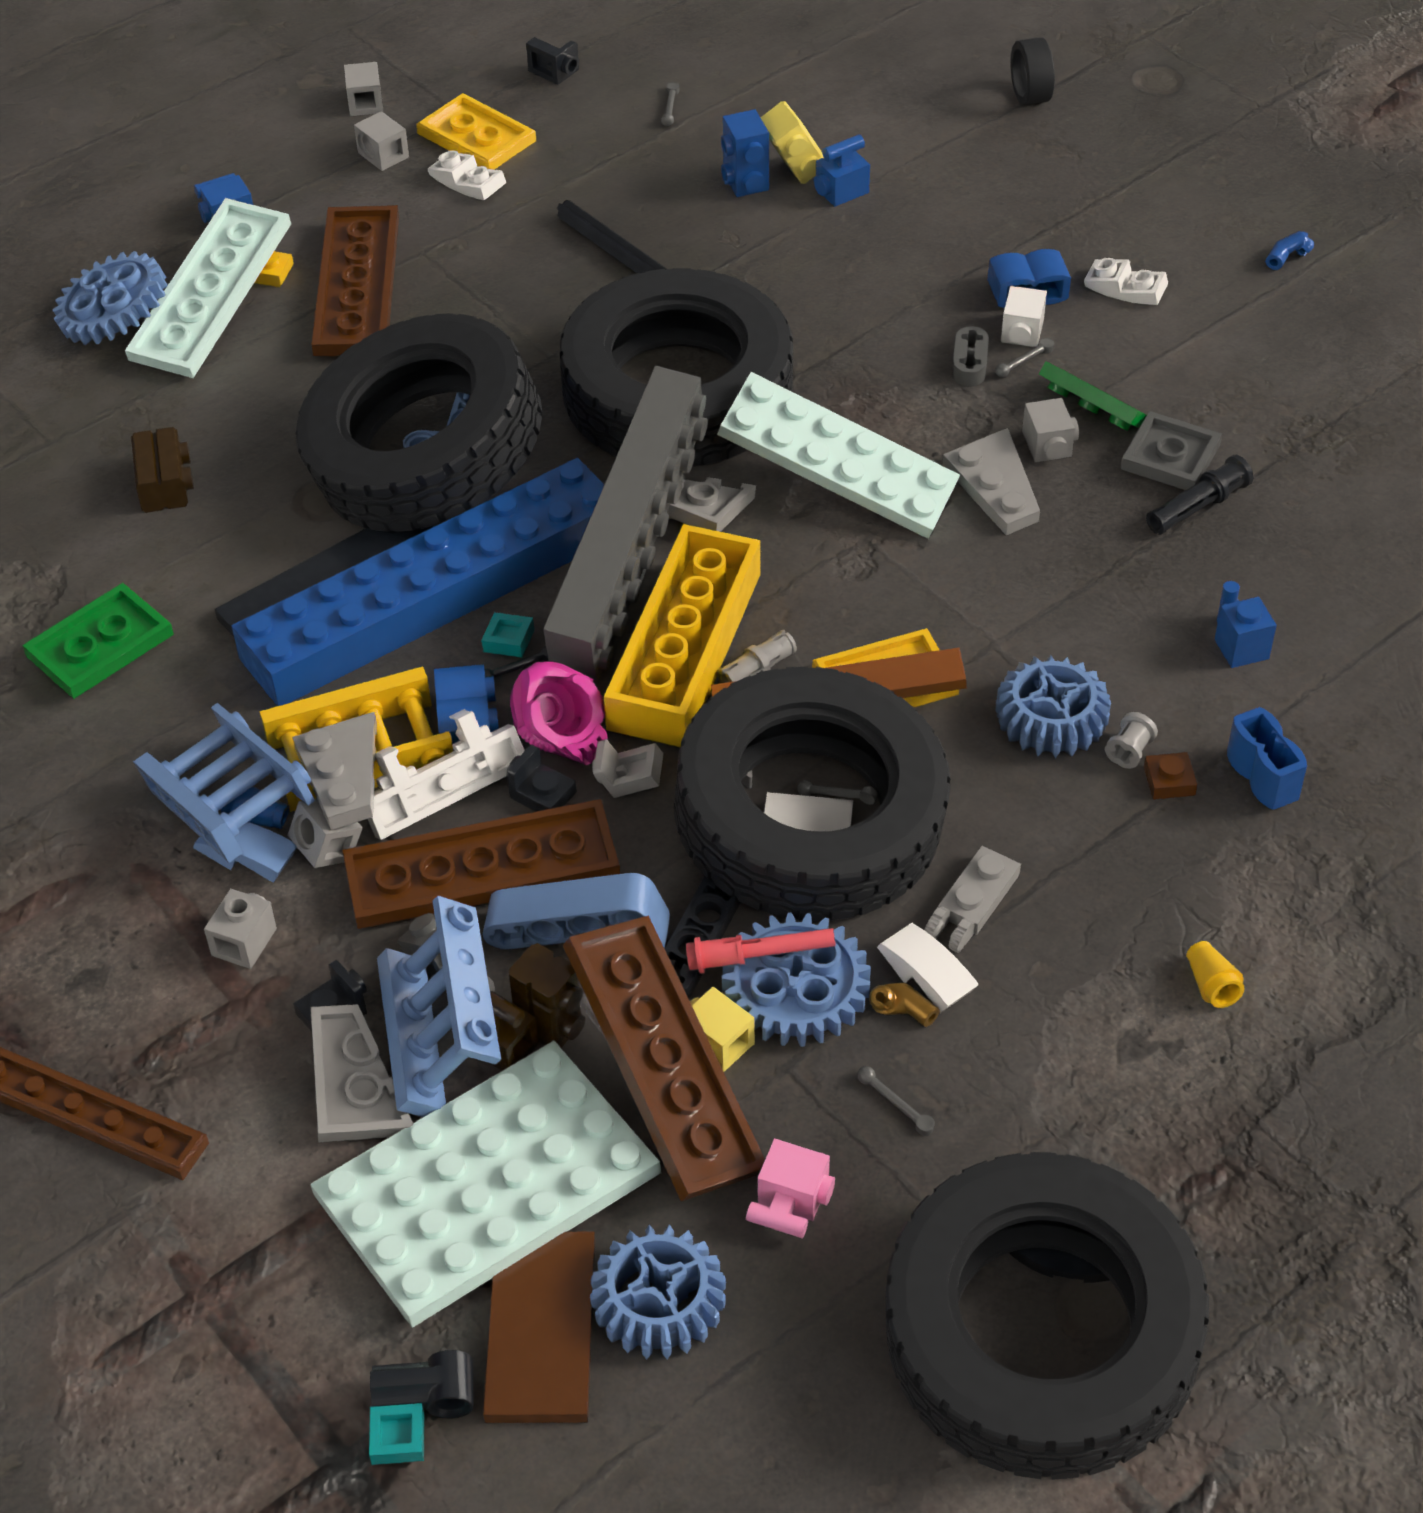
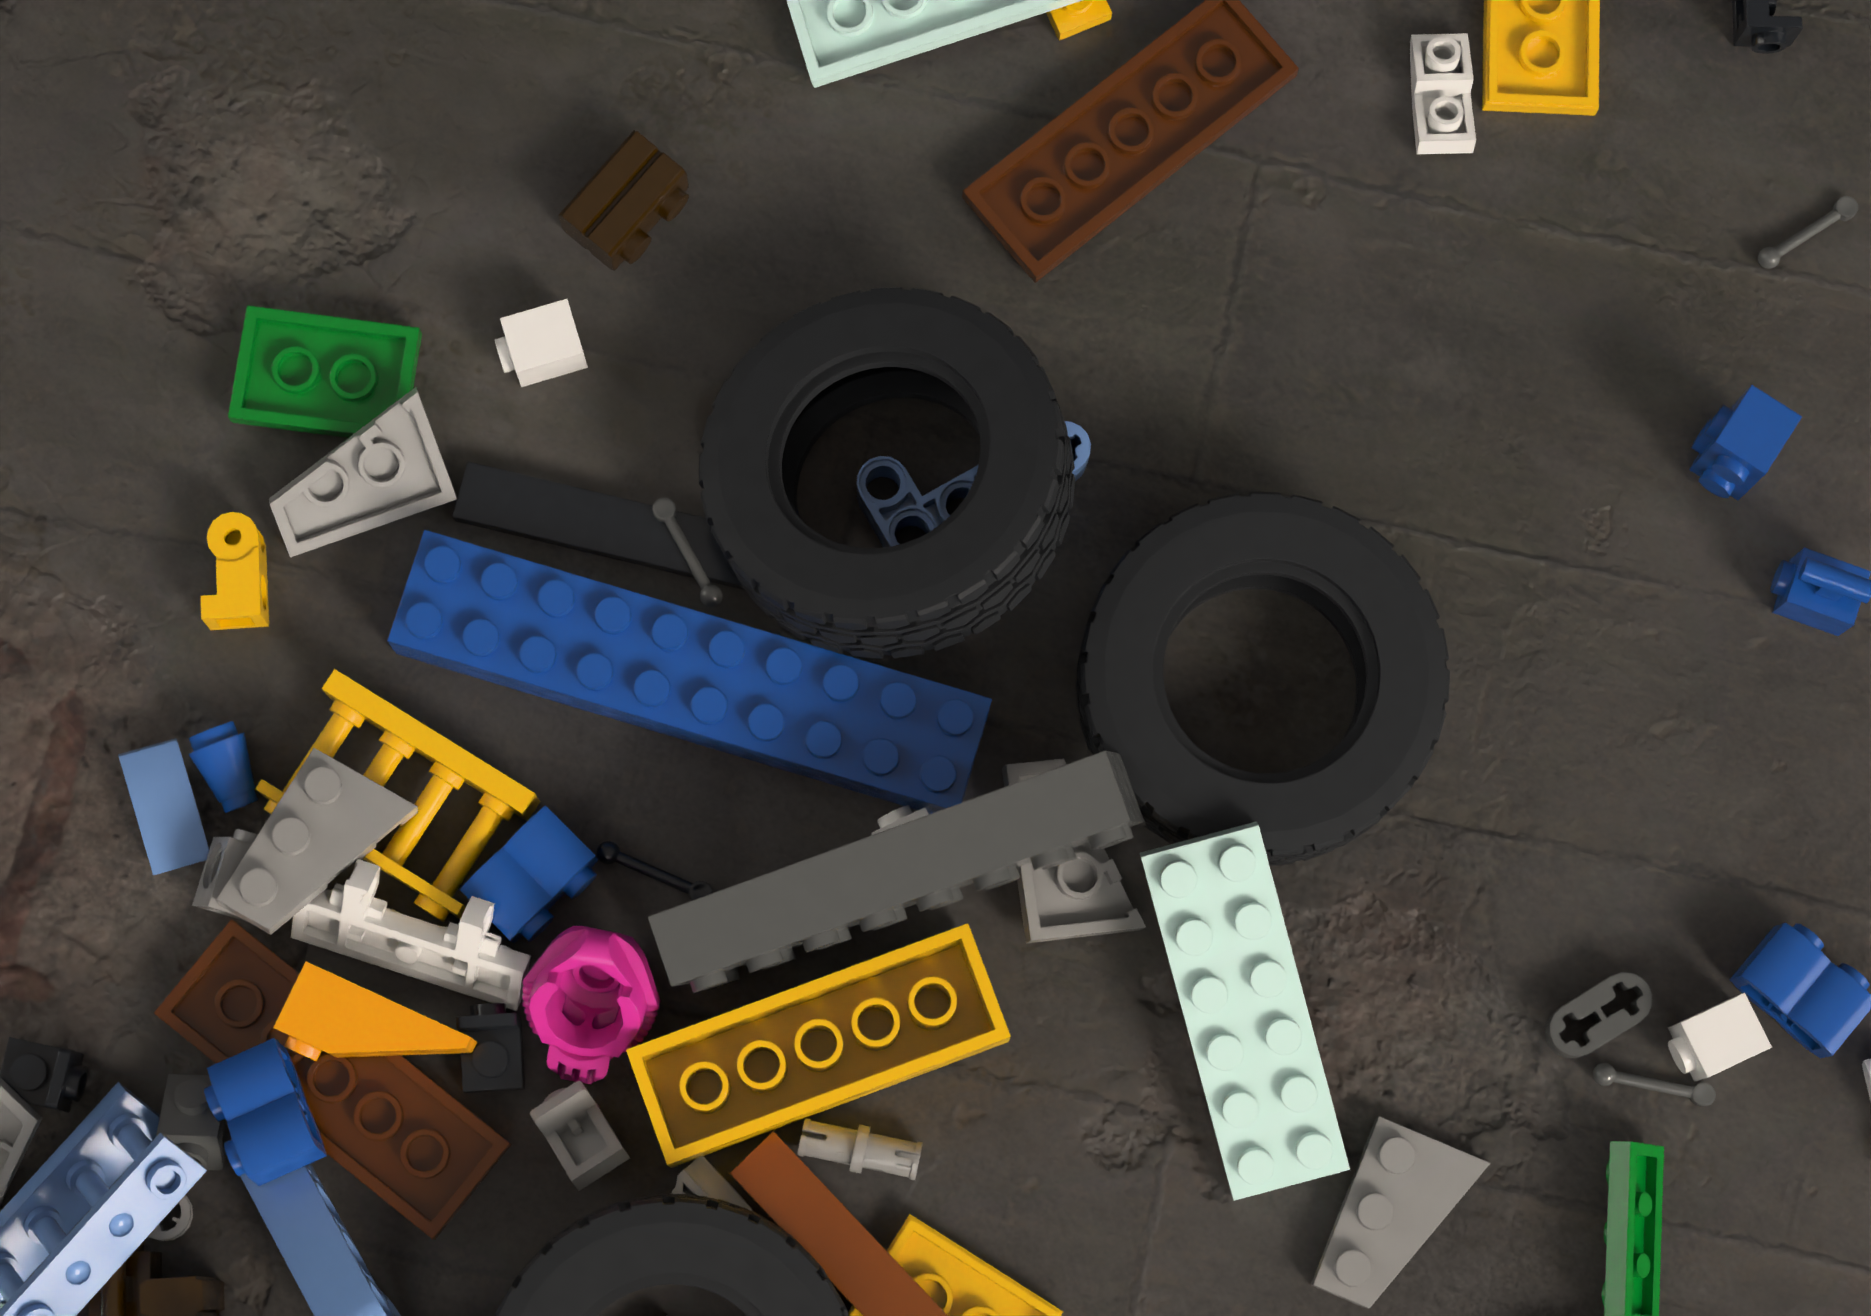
camera: 45 degrees right, 30 degrees up
medium blue fence [133,703,315,863] -> none
light grey brick [204,888,277,969] -> none
teal plate [481,612,535,657] -> none
black axle [557,200,667,273] -> none
light yellow brick [760,101,824,184] -> none
light grey brick [1022,398,1079,462] -> none
none -> yellow leg [200,512,269,630]
none -> blue brick [204,1038,327,1186]
none -> light grey wing [269,387,457,557]
none -> light orange slope [273,961,477,1062]
none -> white brick [494,299,588,387]
none -> dark grey hinge [653,498,723,607]

